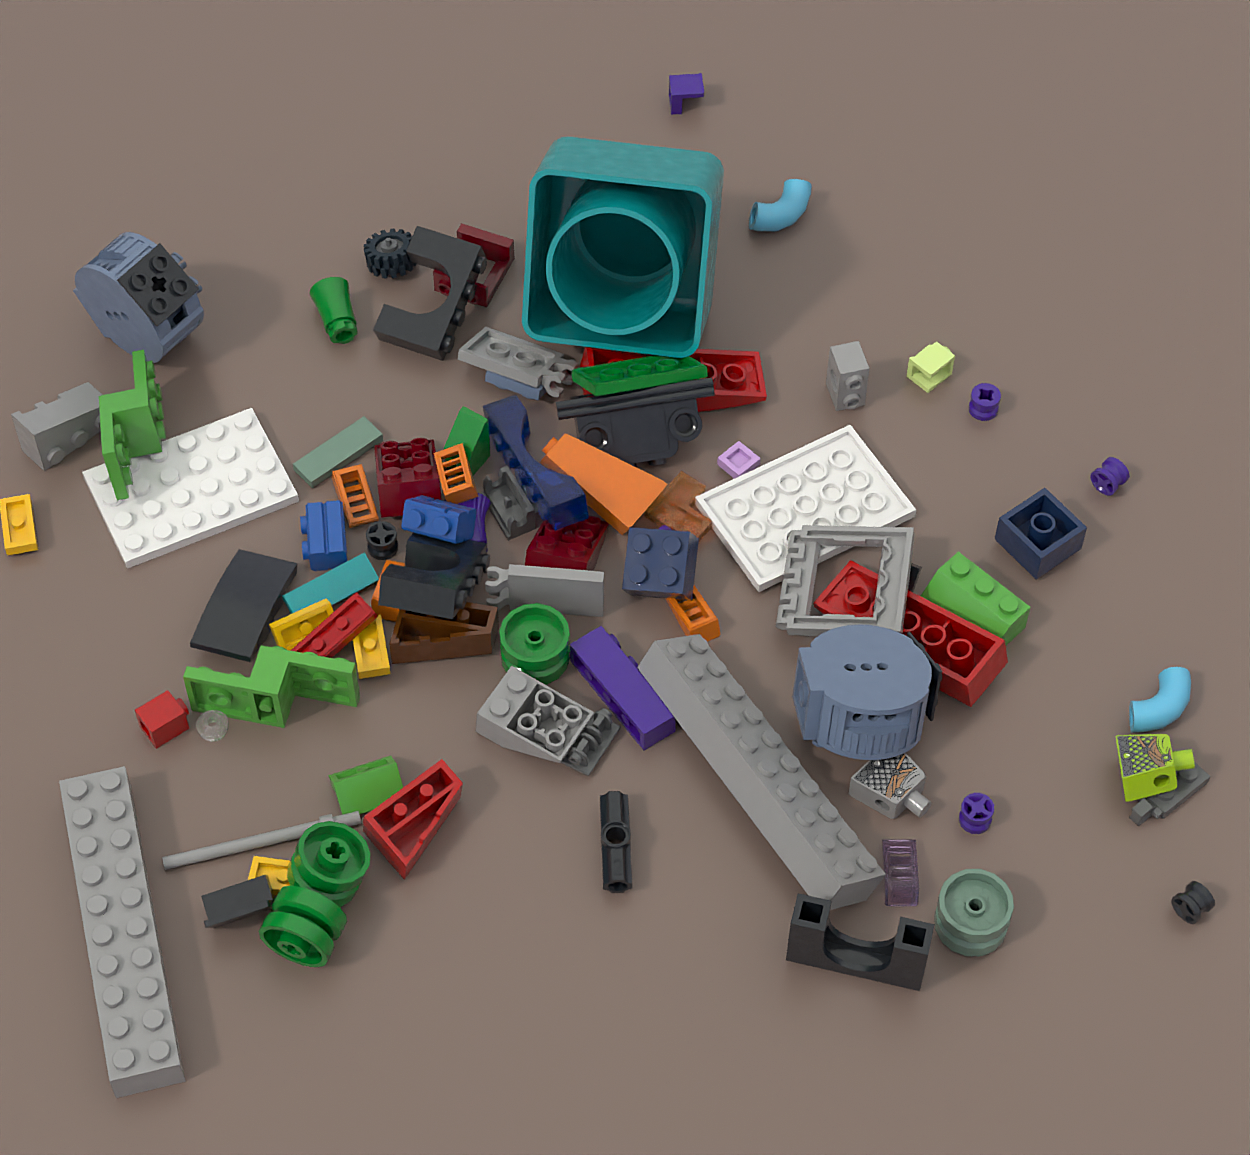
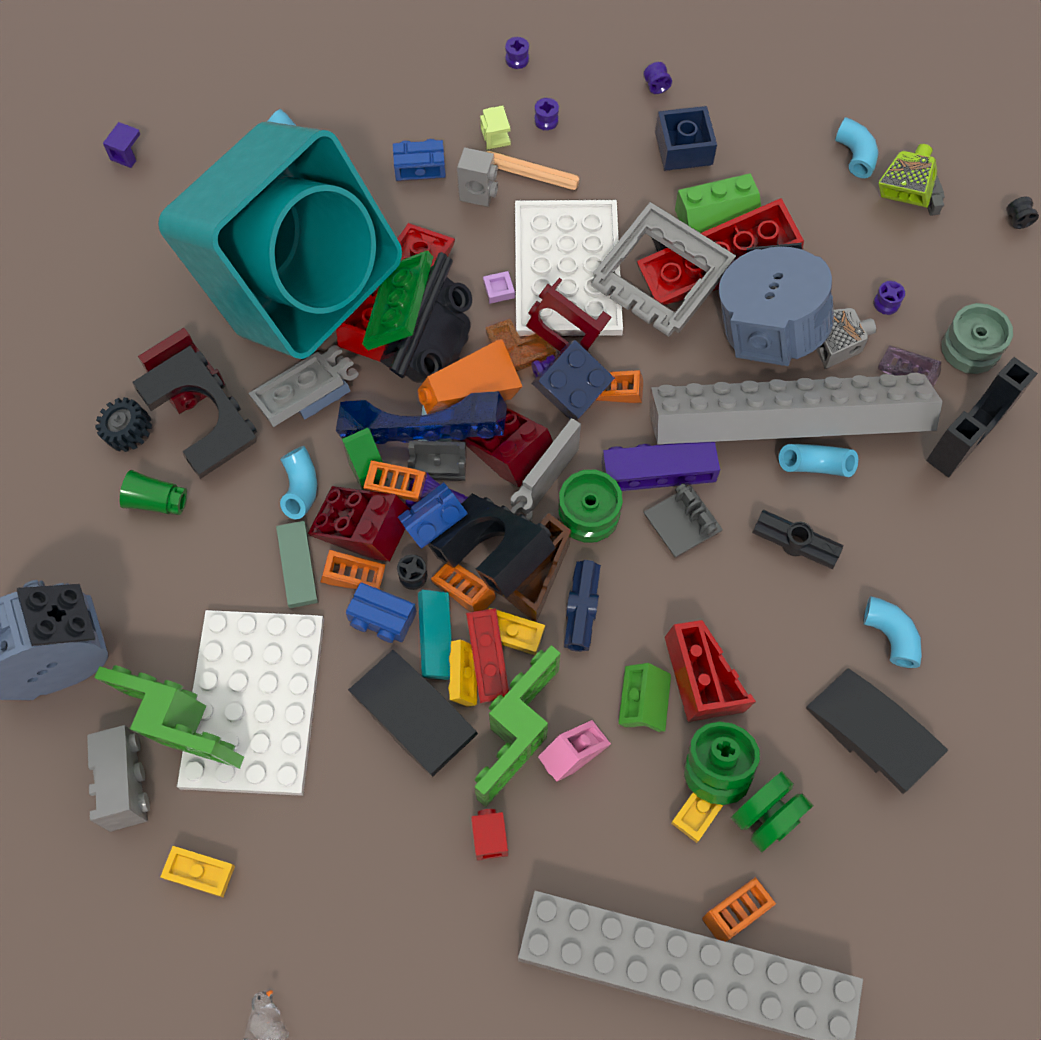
camera: 60 degrees left, 10 degrees up
light grey bar [162,811,361,870] -> none
clear plate [196,710,229,742] -> none
black panel [201,874,275,929] -> none
light grey slope [476,666,594,763] -> none
none -> medium azure cylinder [280,446,318,519]
none -> blue brick [393,139,446,181]
none -> light nougat axle [487,151,579,190]
none -> dark purple wheel [505,37,529,69]
none -> dark red panel [526,278,612,351]
none -> bright pink slope [538,720,611,782]
none -> dark blue piece [564,560,601,652]
none -> orange slope [702,877,776,942]
none -> medium azure cylinder [779,444,858,477]
none -> black slope [806,668,949,794]
none -> medium azure cylinder [863,596,922,668]

